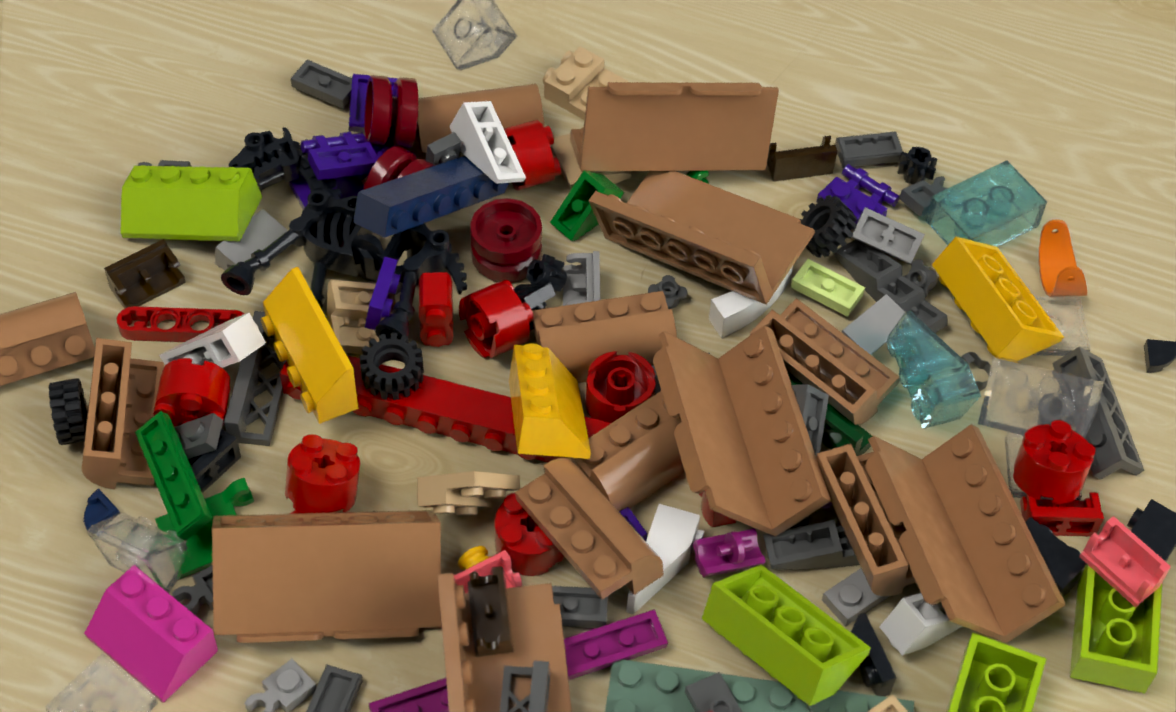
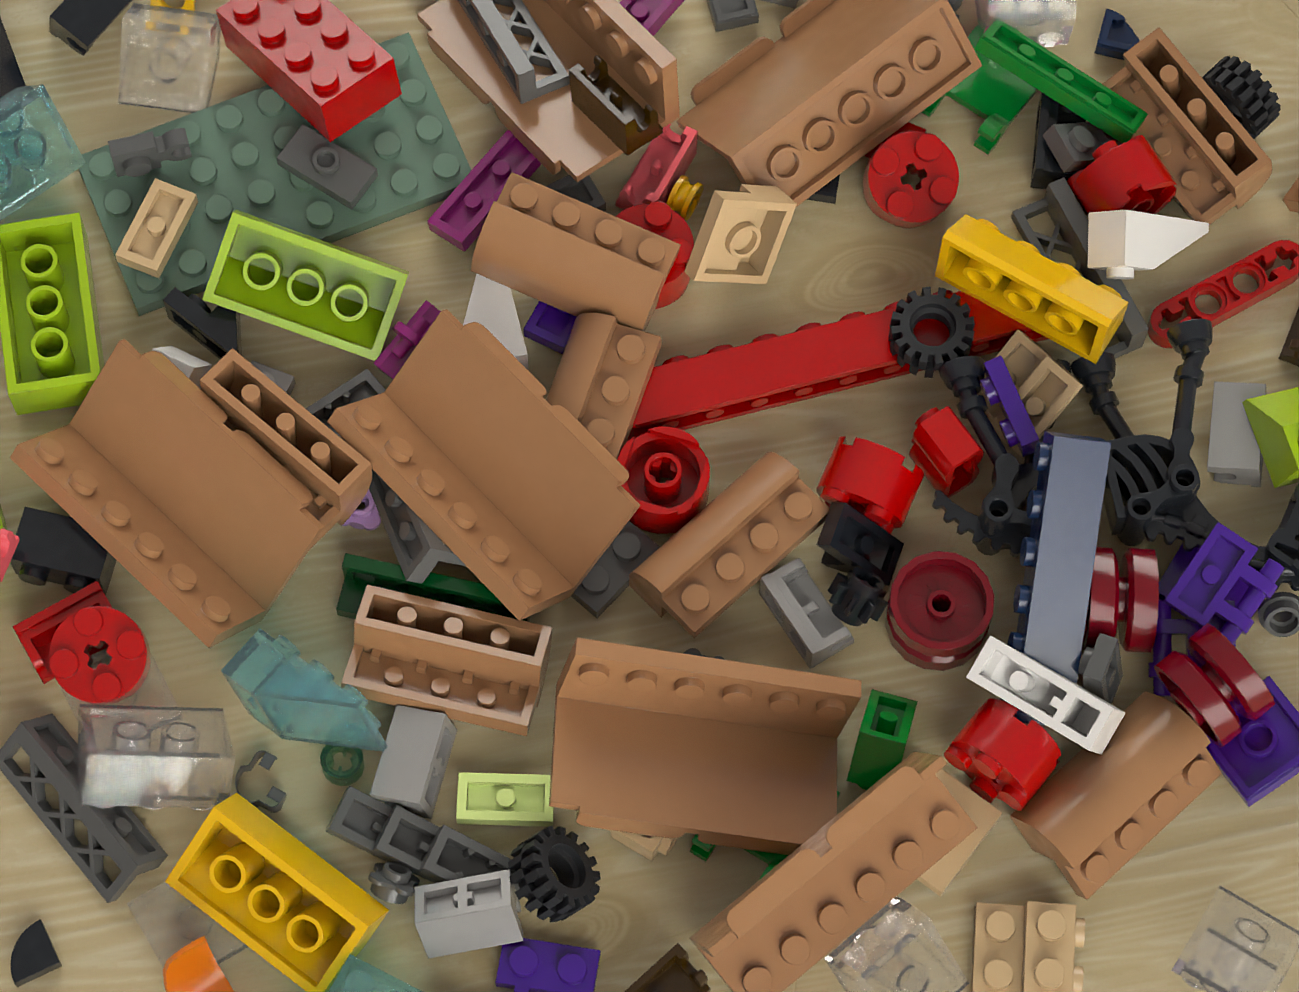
camera: 150 degrees right, 15 degrees up
yellow slope [509,343,591,459] -> none

